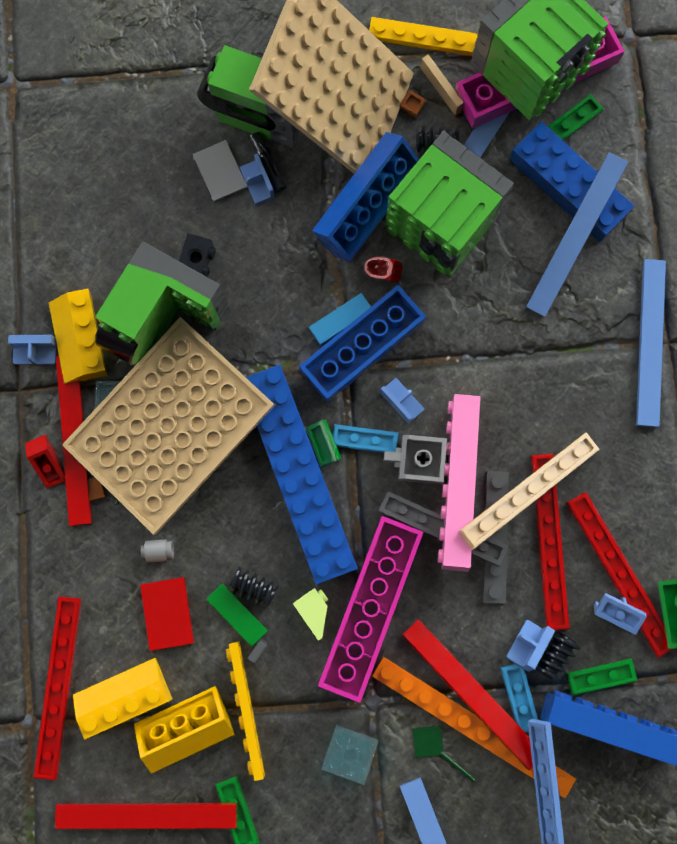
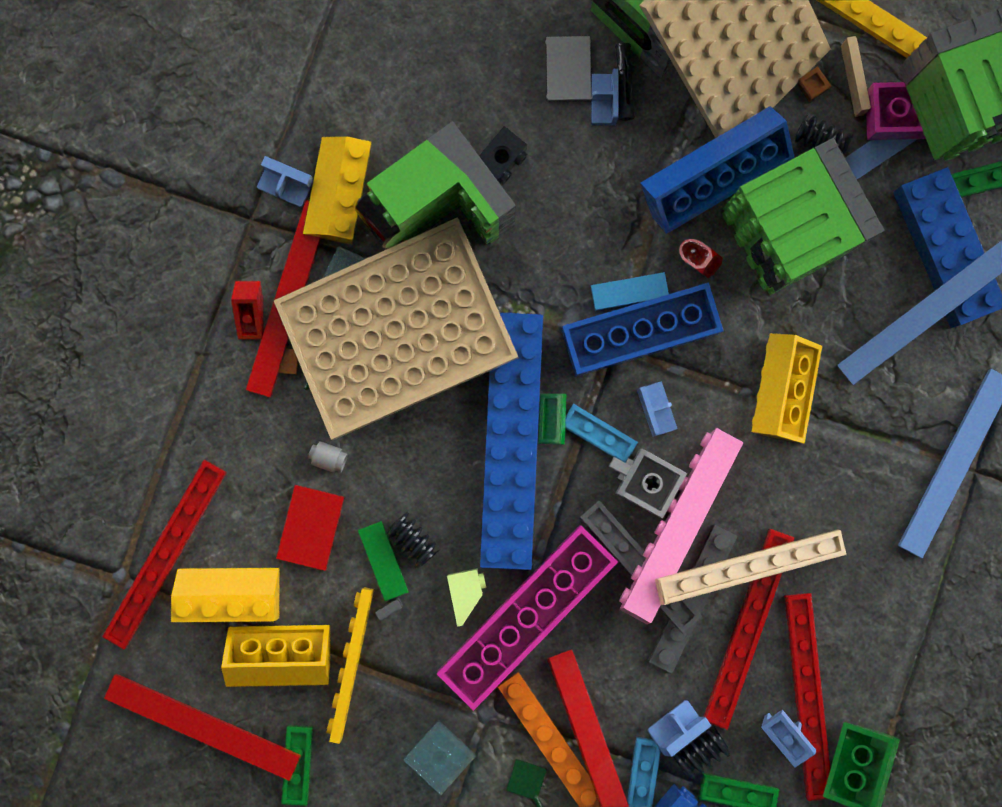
camera: 20 degrees right, 5 degrees up
none -> yellow slope [751,333,822,444]

